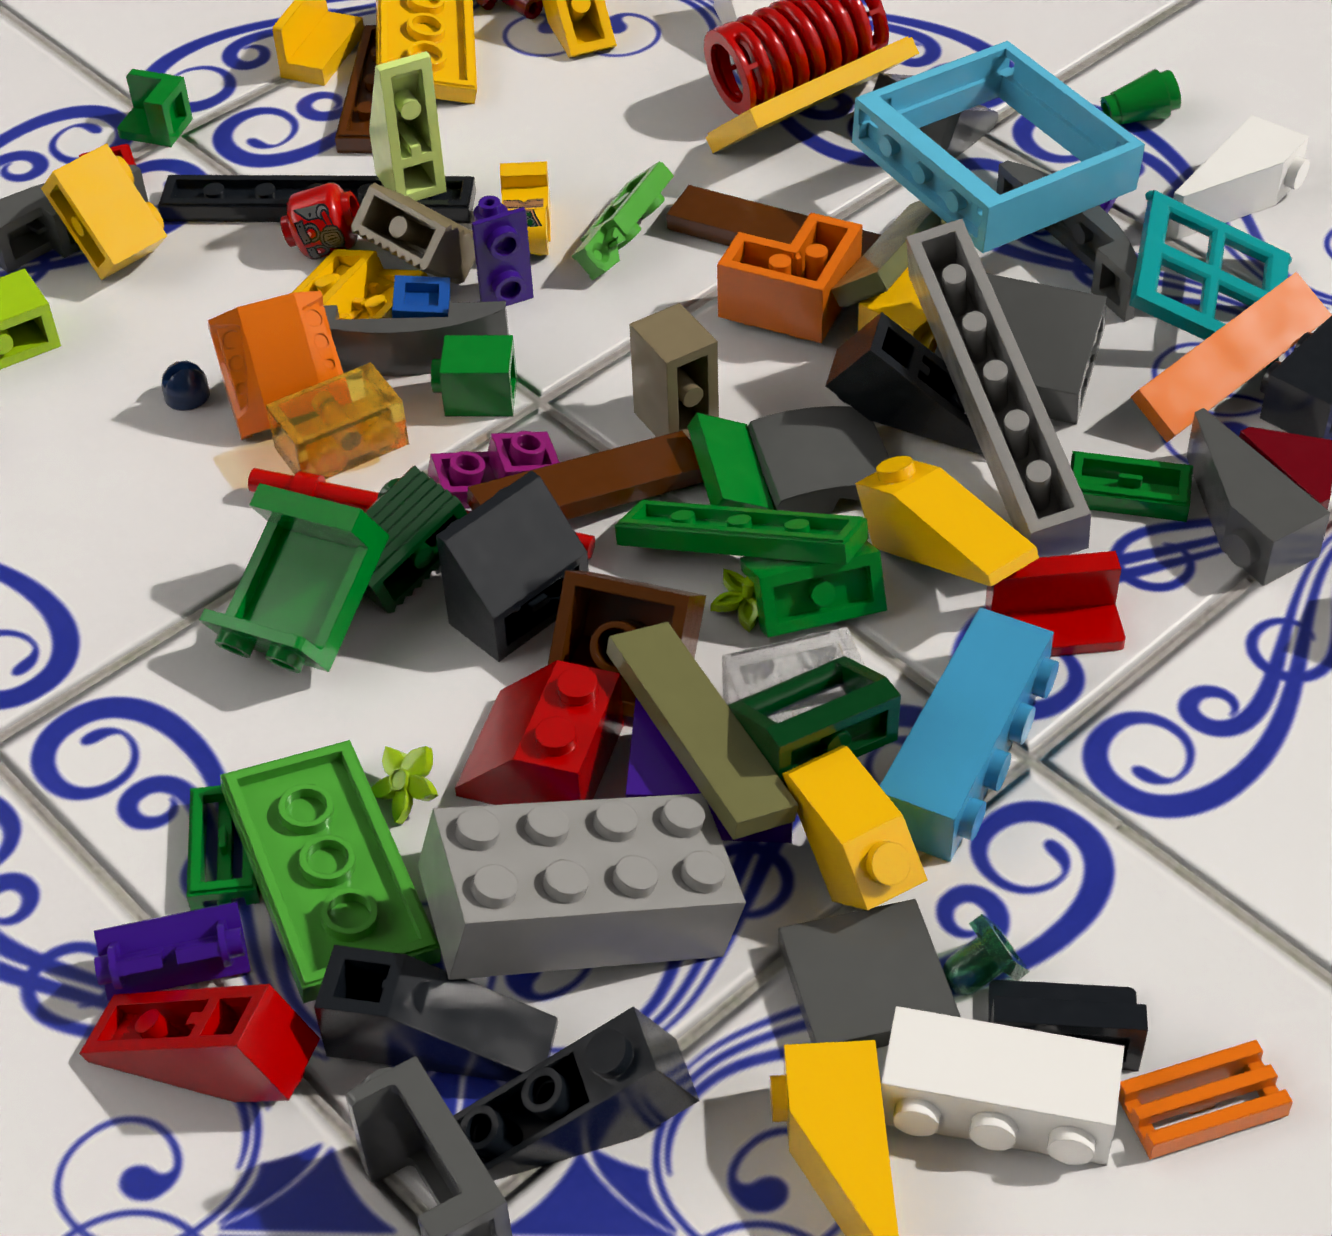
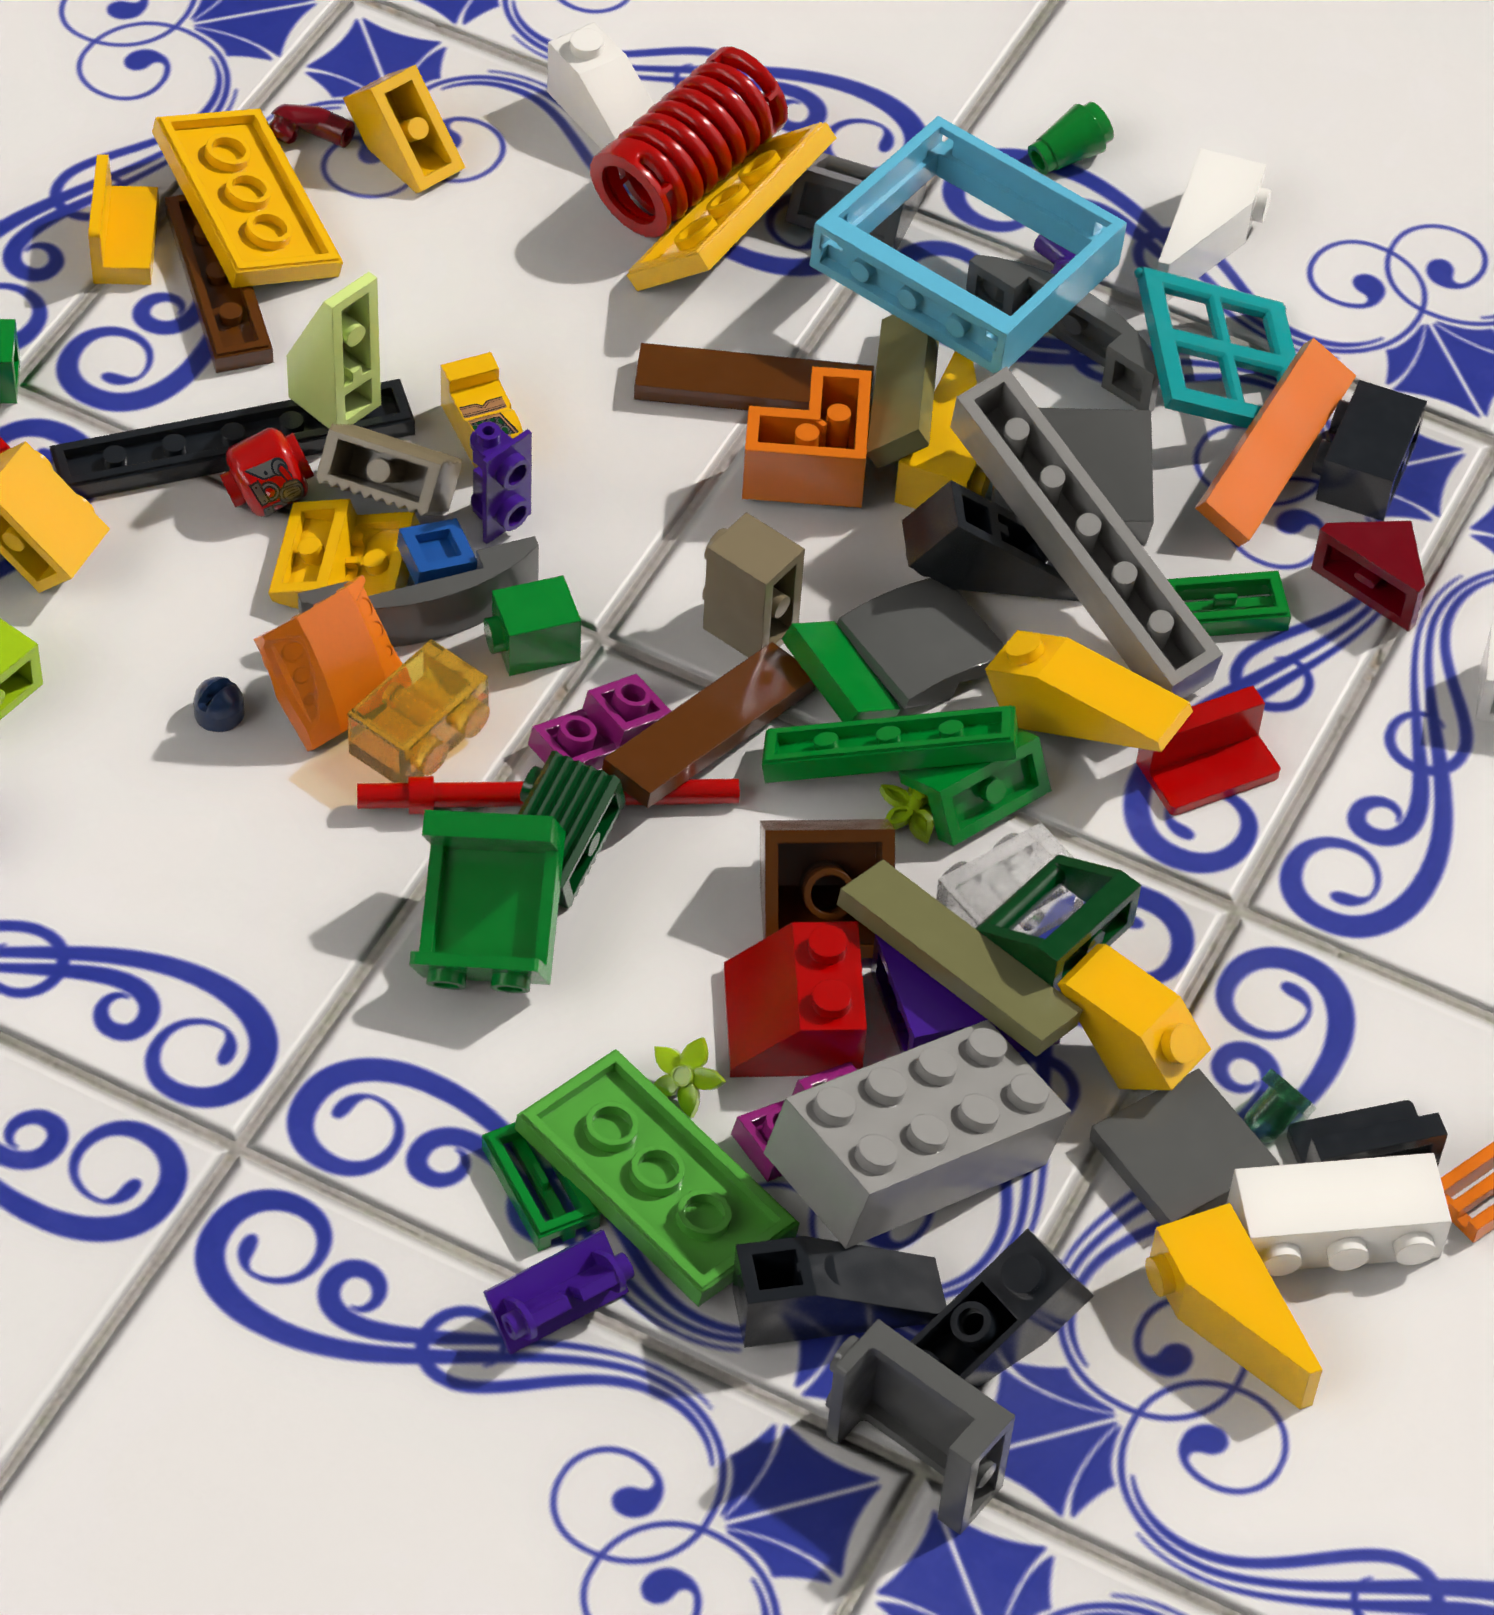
camera: 25 degrees left, 5 degrees up
red slope [79,984,320,1102] -> none
black slope [436,470,589,662] -> none
bright green hinge [571,161,674,280] -> none
dark azure brick [880,607,1059,862] -> none
dark grey slope [1186,408,1330,586] -> none

